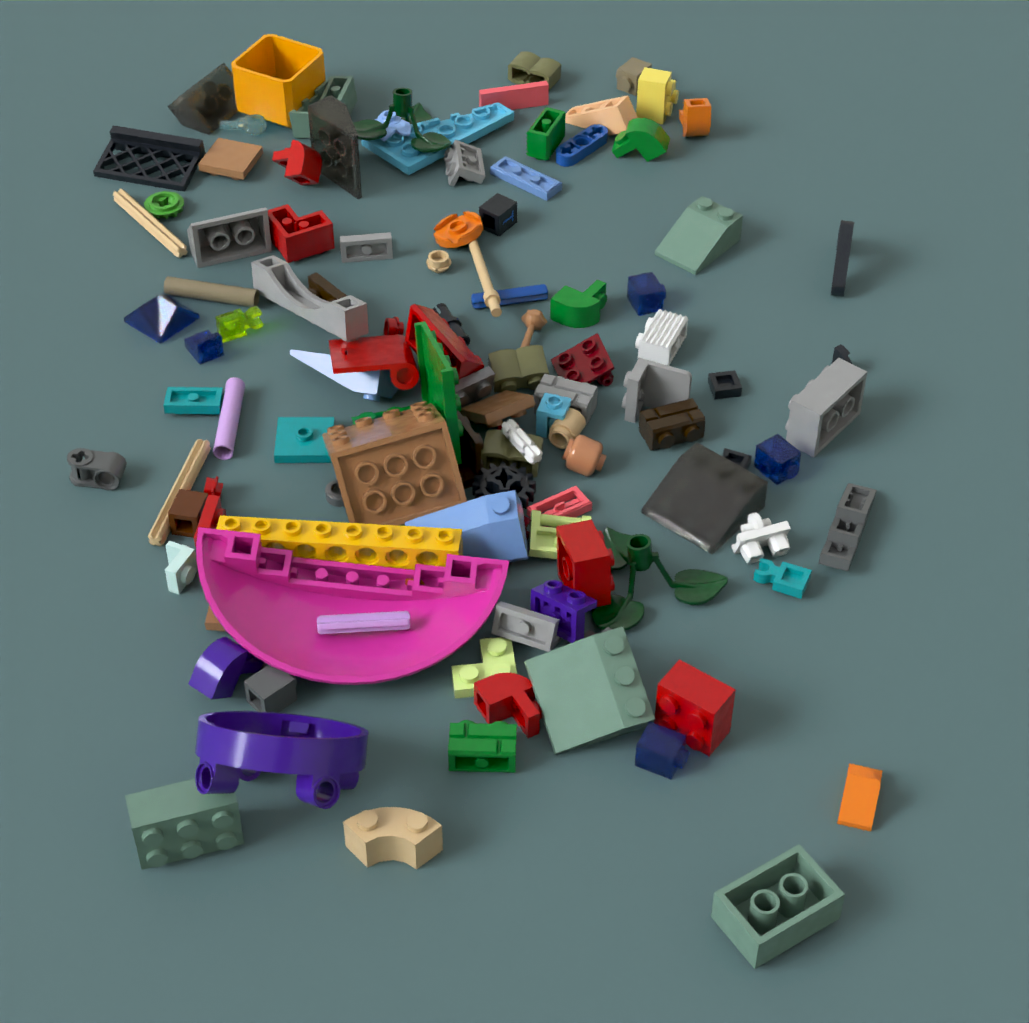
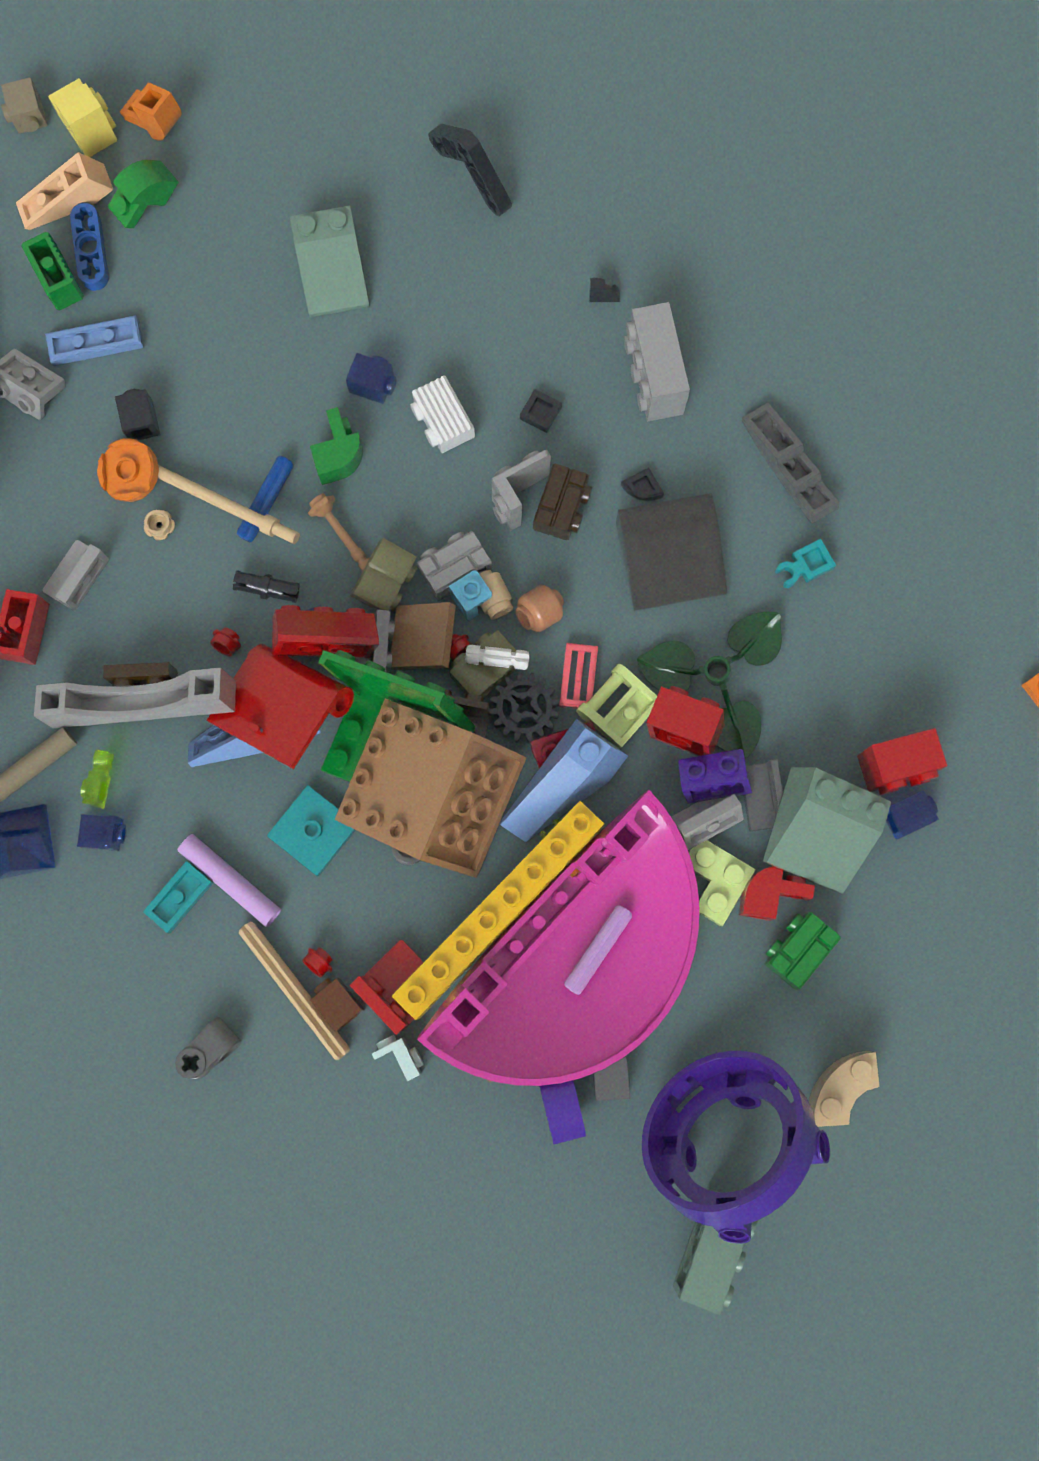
camera: 50 degrees left, 35 degrees up
dark red hinge [551,333,615,386] -> none
white hips [731,512,791,564] -> none
clear blue brick [754,434,801,485] -> none

